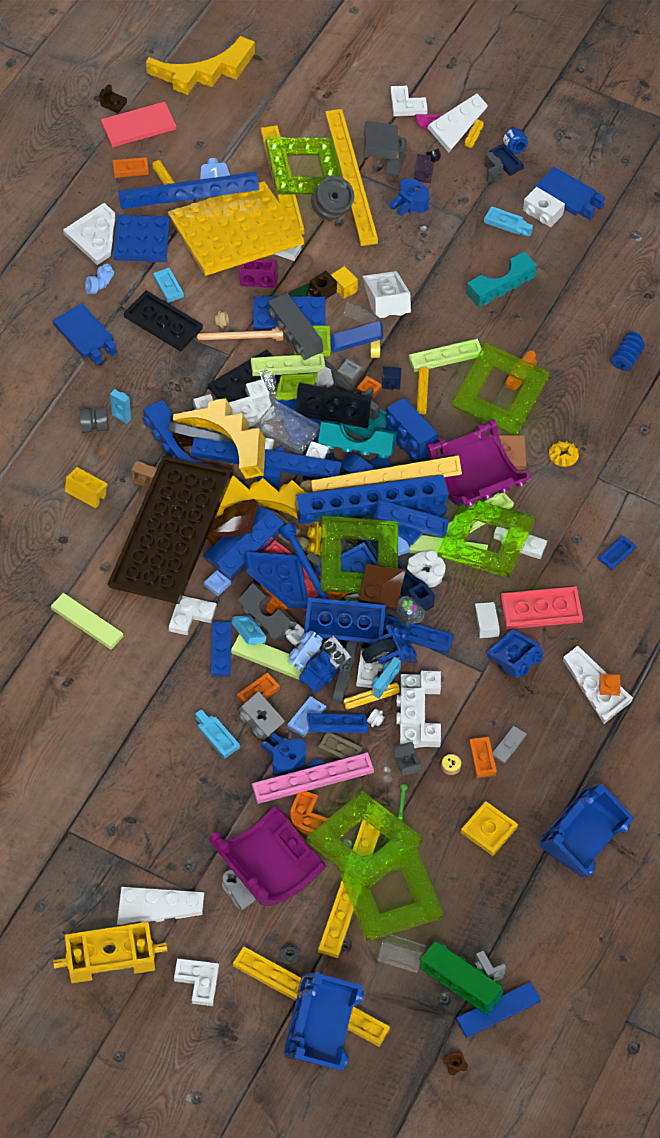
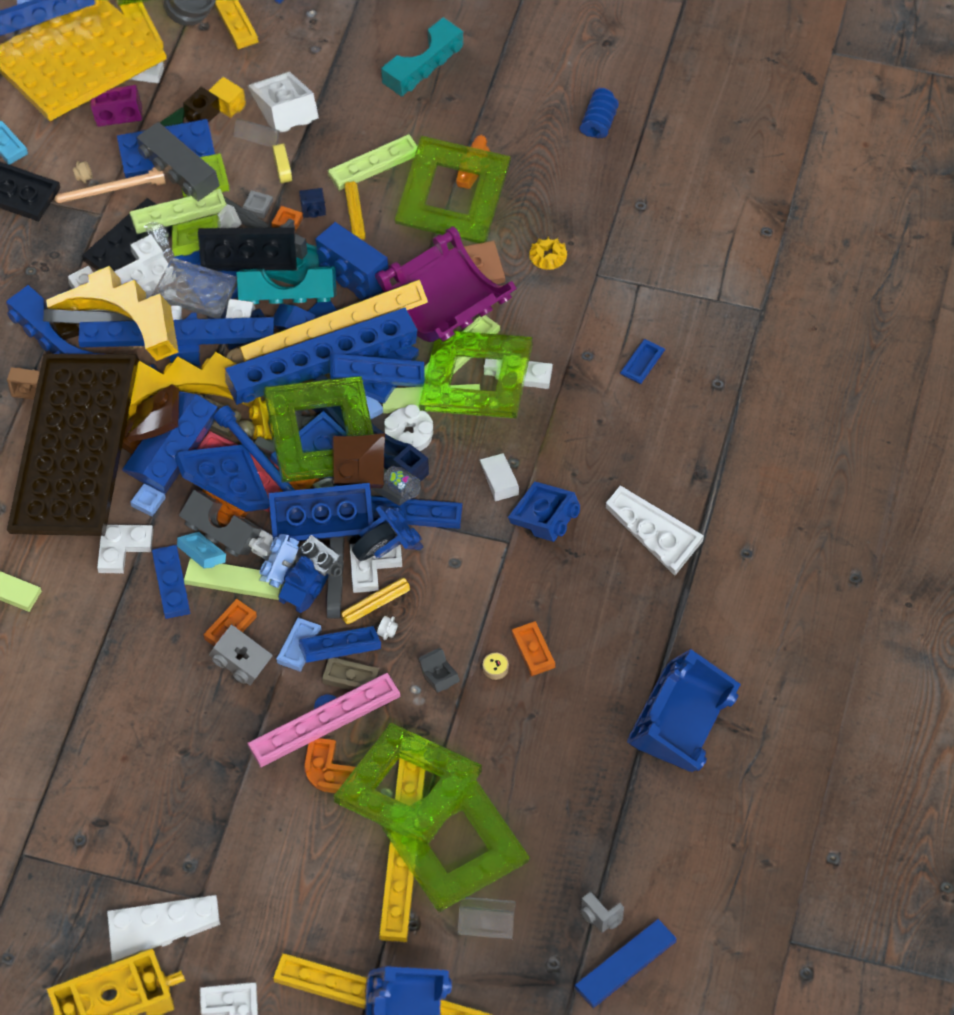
camera: 10 degrees left, 0 degrees up
medium azure hinge [195,709,240,759] -> none
magenta hinge [209,806,327,906] -> none
light grey piece [222,870,256,911] -> none
blue hinge [260,733,306,777] -> none
dark grey plate [280,945,300,965] -> none
blue tile [330,321,383,353] -> none
medium azure plate [372,657,401,699] -> none
white bracket [396,671,441,748] -> none
bright green hinge [398,784,408,822] -> none
green brick [420,941,503,1015] -> none
yellow plate [461,801,518,856] -> none
light grey piece [493,726,527,764] -> none
coral tile [500,586,583,630] -> none
orange plate [600,674,620,696] -> none

